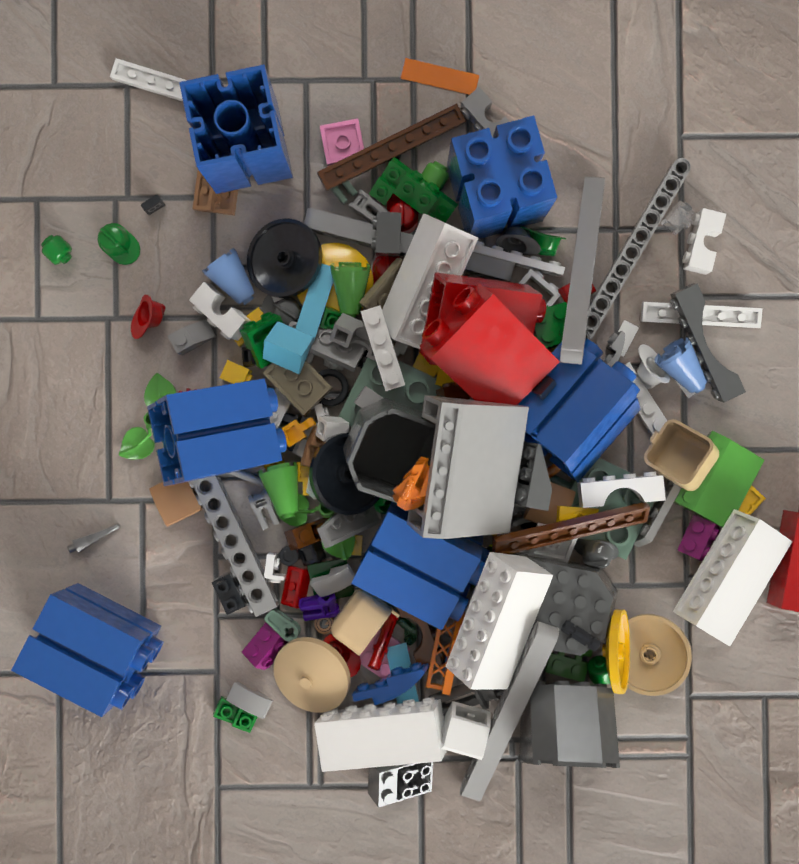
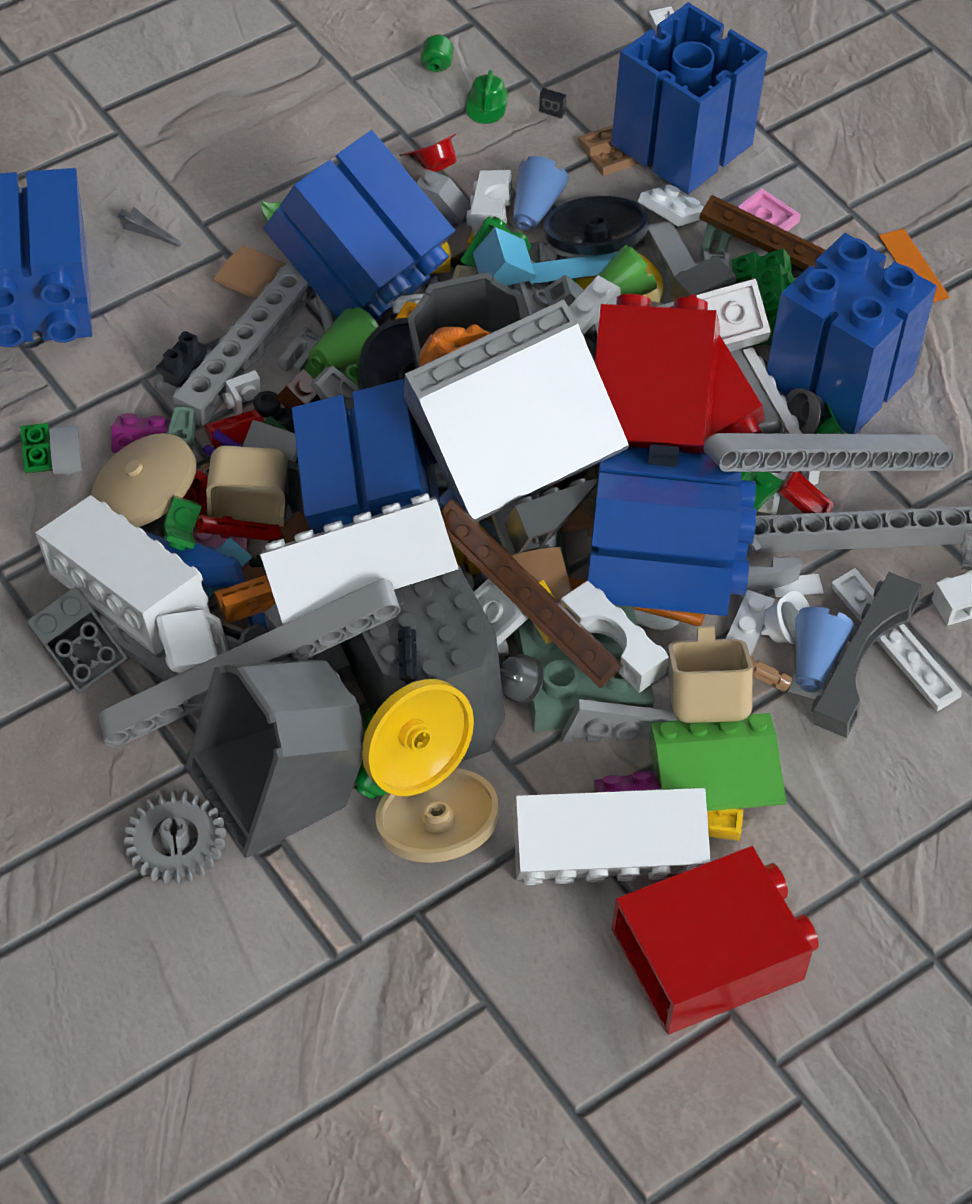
camera: 50 degrees right, 35 degrees down
none -> light grey gear [123,791,227,884]
none -> green bracket [162,495,202,550]
none -> white plate [638,185,704,227]
none -> medium nougat axle [750,656,792,692]

